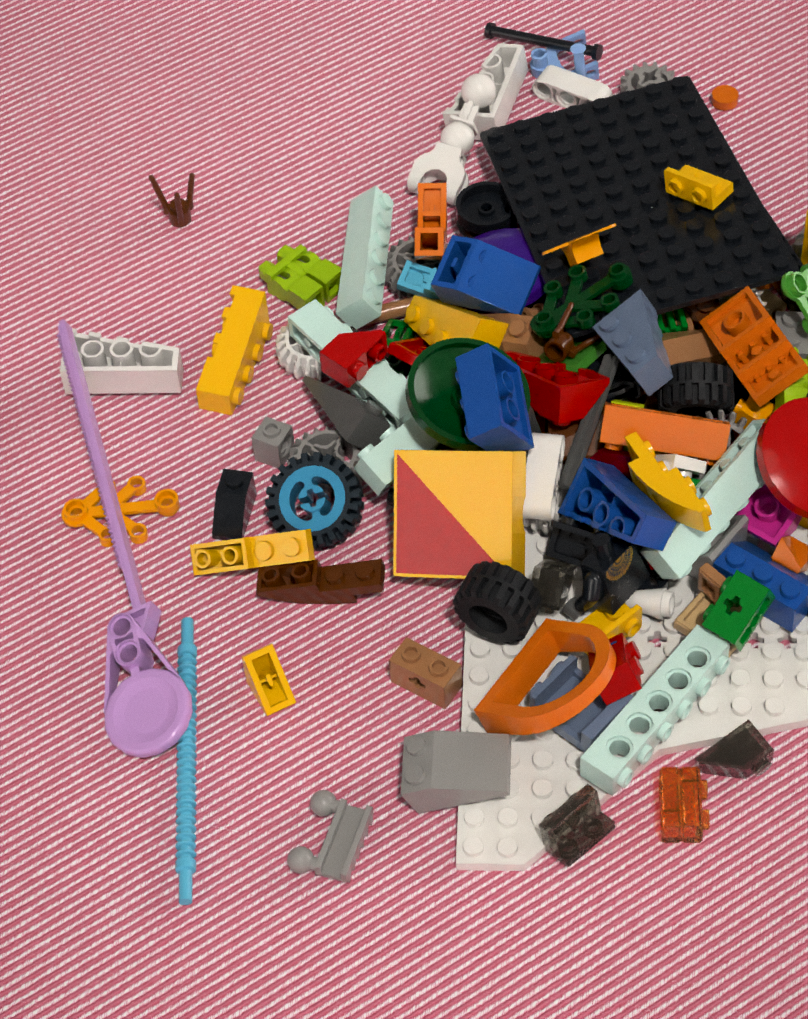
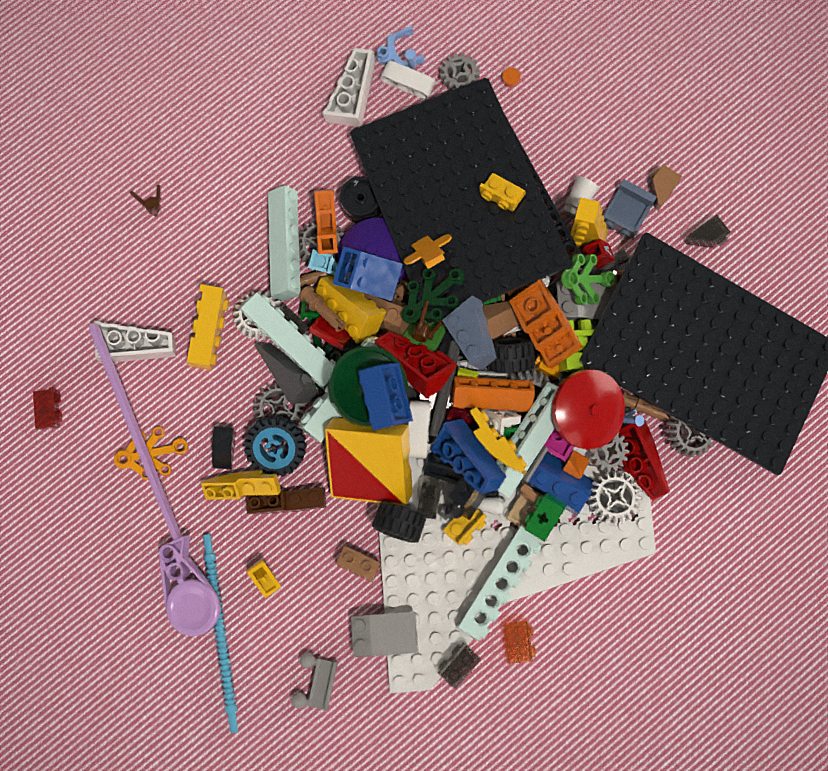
camera: 10 degrees left, 25 degrees up
light grey brick [251,417,295,468] -> none
lime hips [259,244,342,309] -> none
red slope [319,330,388,388] -> none
white piece [407,73,496,206] -> none
orange window [474,618,616,735] -> none
black bar [484,22,603,60] -> none
sand blue panel [529,654,634,753] -> none
red brick [588,633,644,706] -> none
clear smoke slope [695,720,774,779] -> none
none -> medium nougat pin [299,286,346,332]

